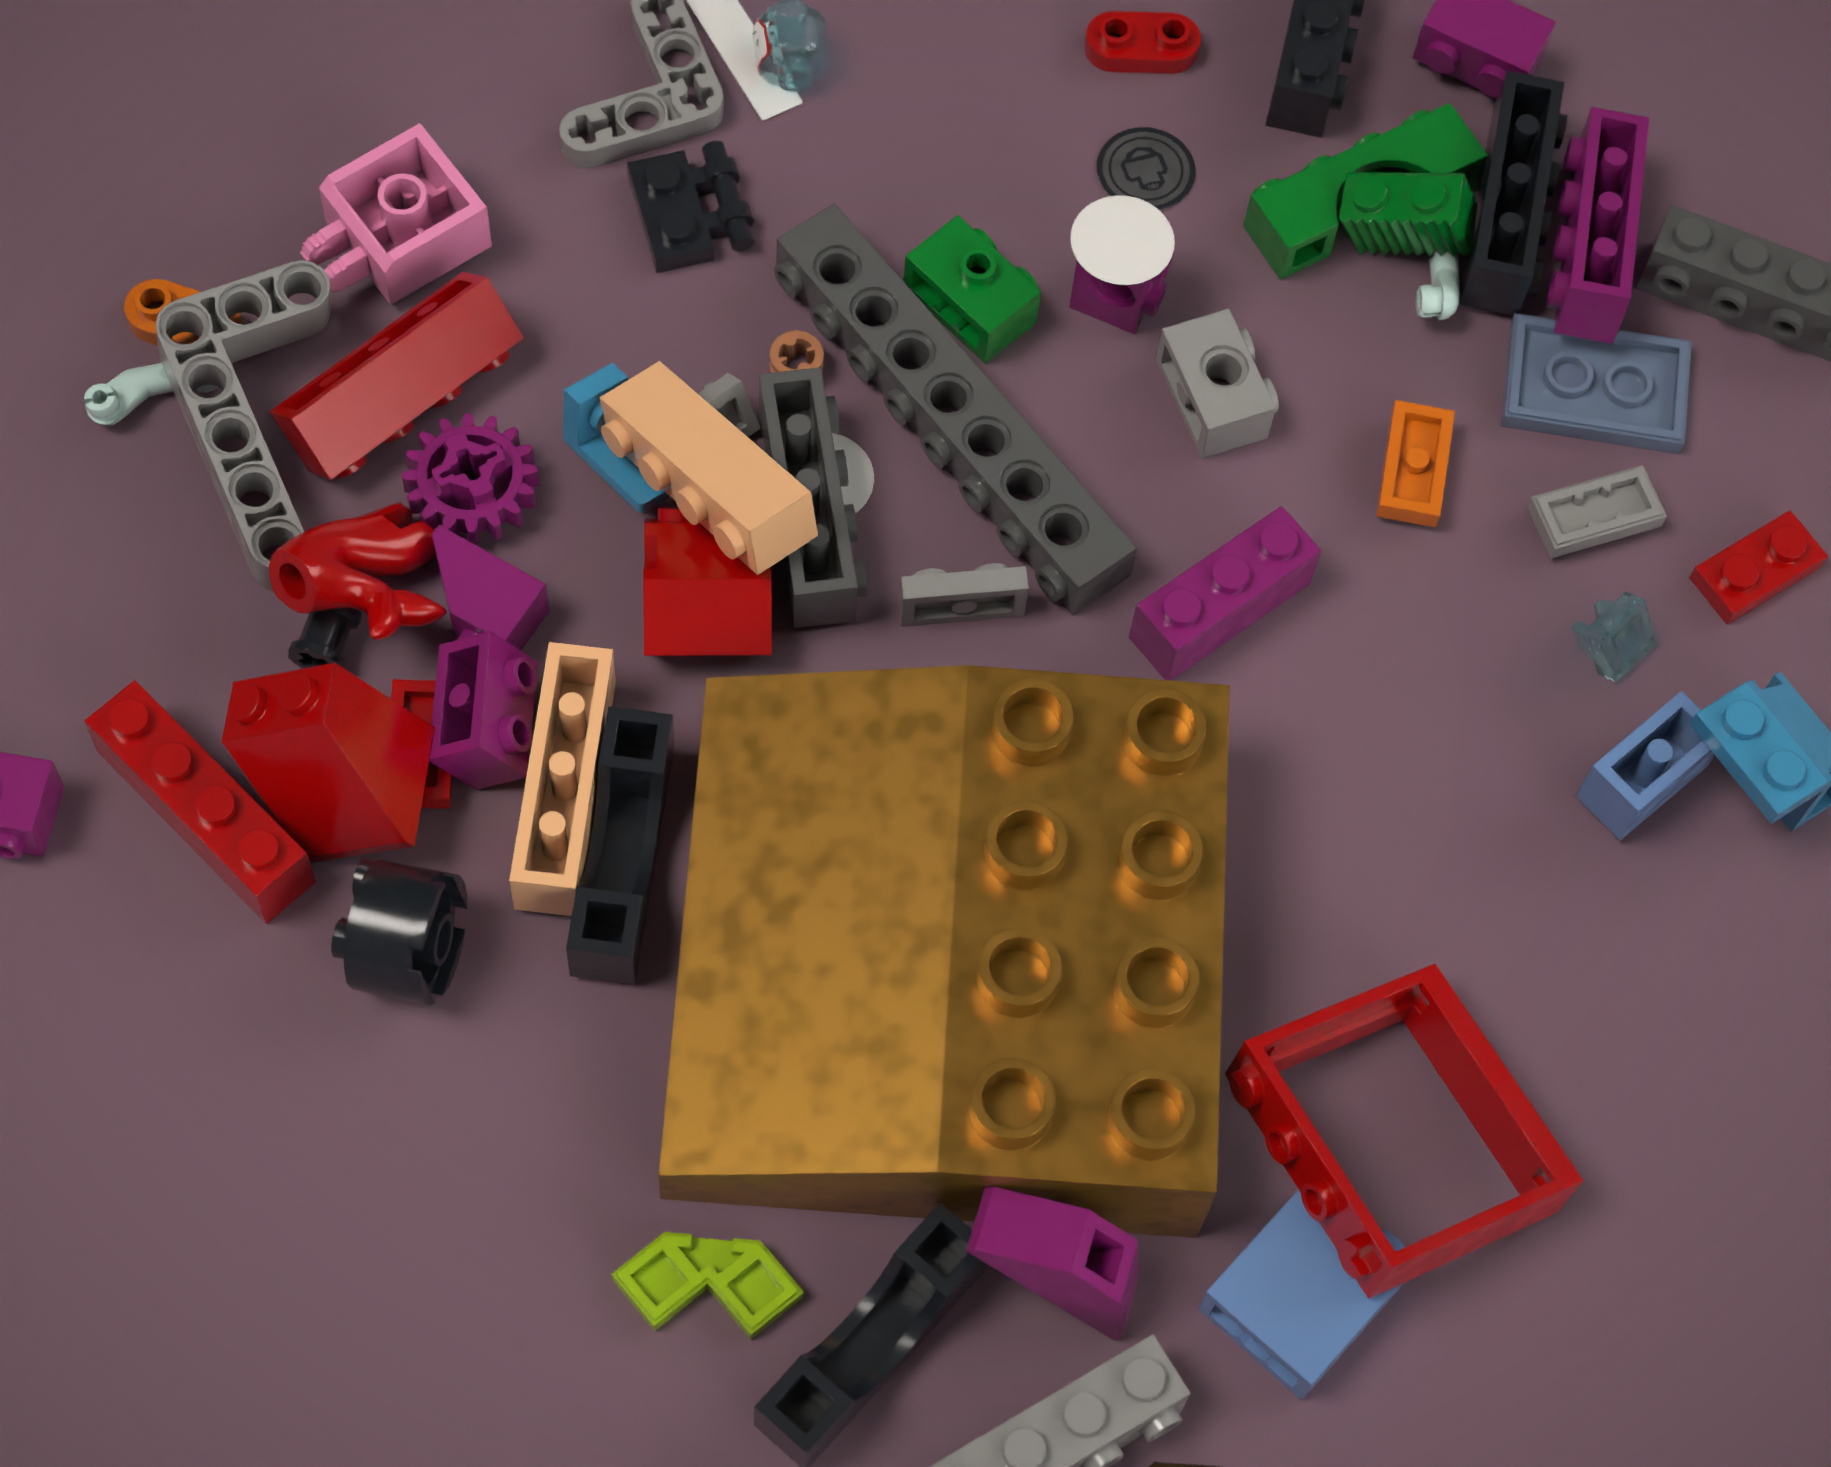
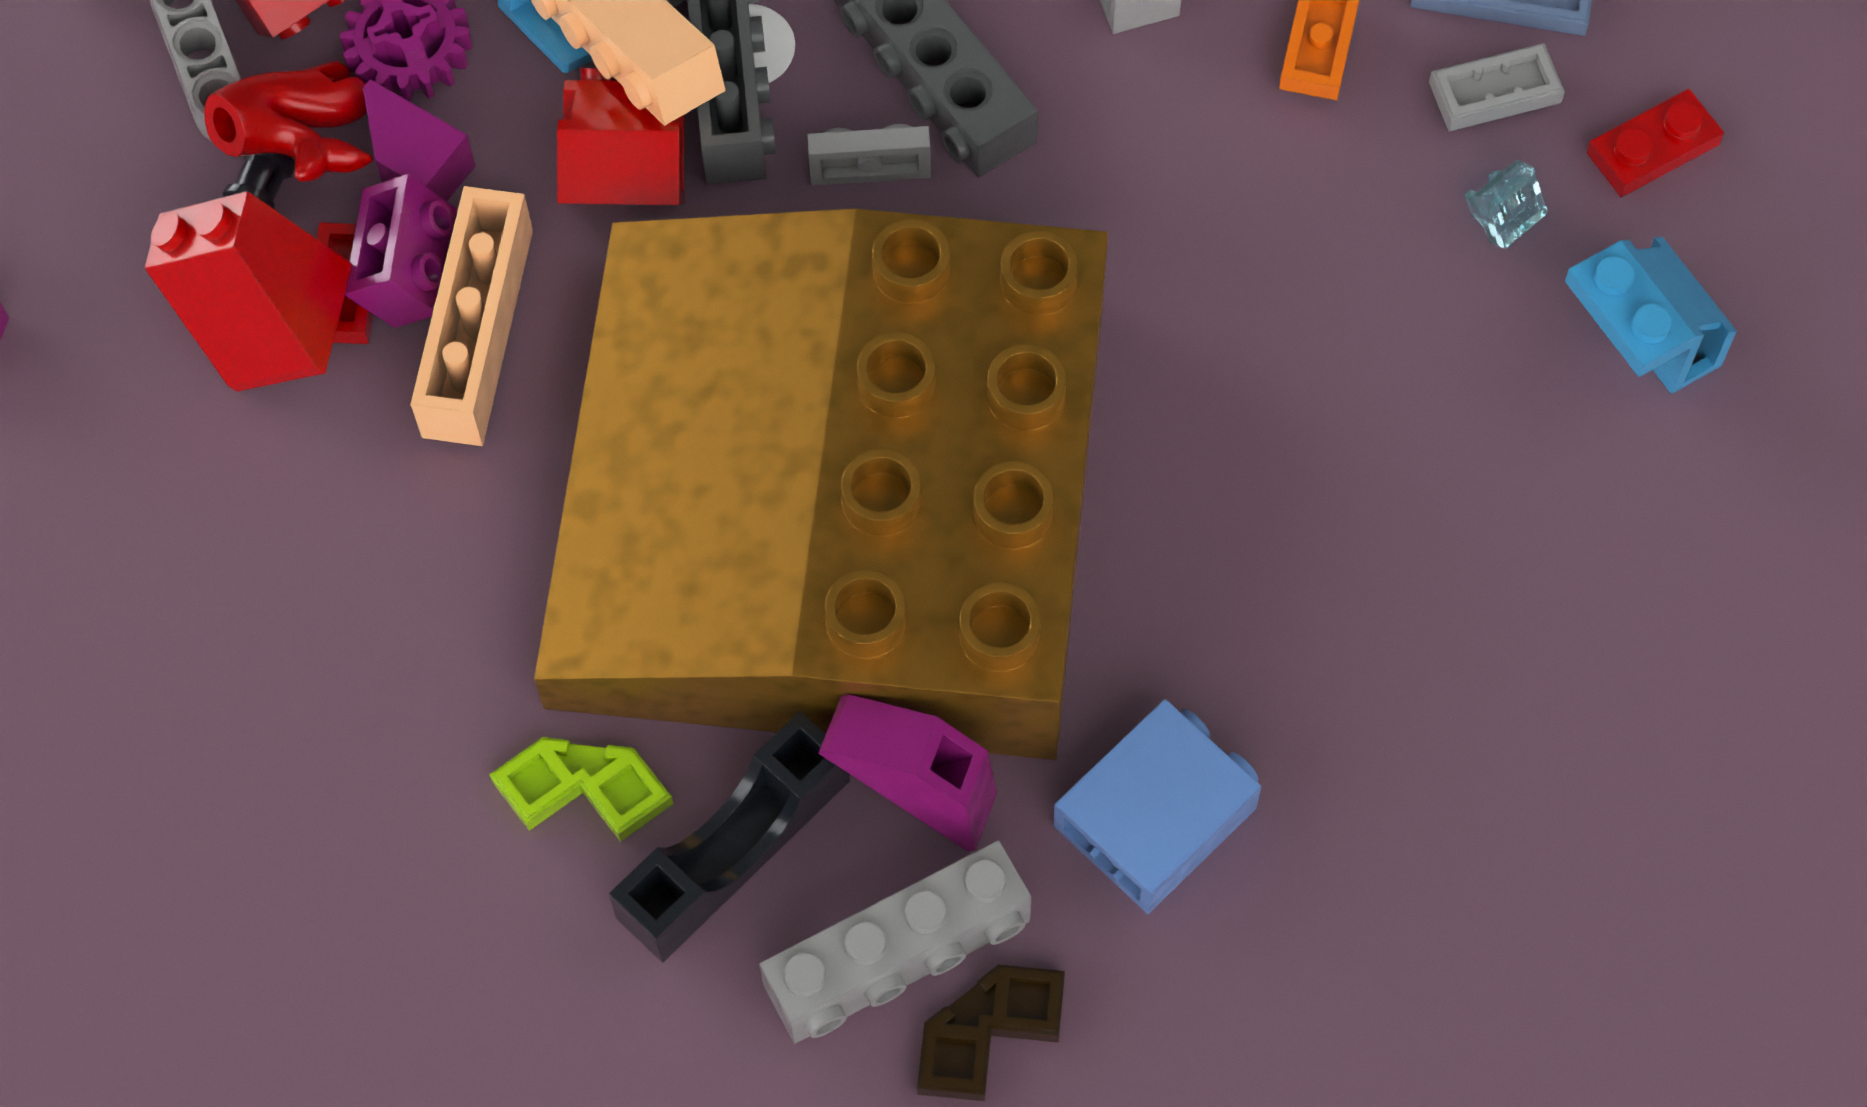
camera: 10 degrees right, 0 degrees up
red brick [84,680,316,925] -> none
black brick [331,859,467,1005] -> none
black arch [566,706,674,985] -> none
magenta brick [1128,505,1322,680] -> none
red window [1225,964,1584,1299] -> none
medium blue brick [1575,691,1715,841] -> none

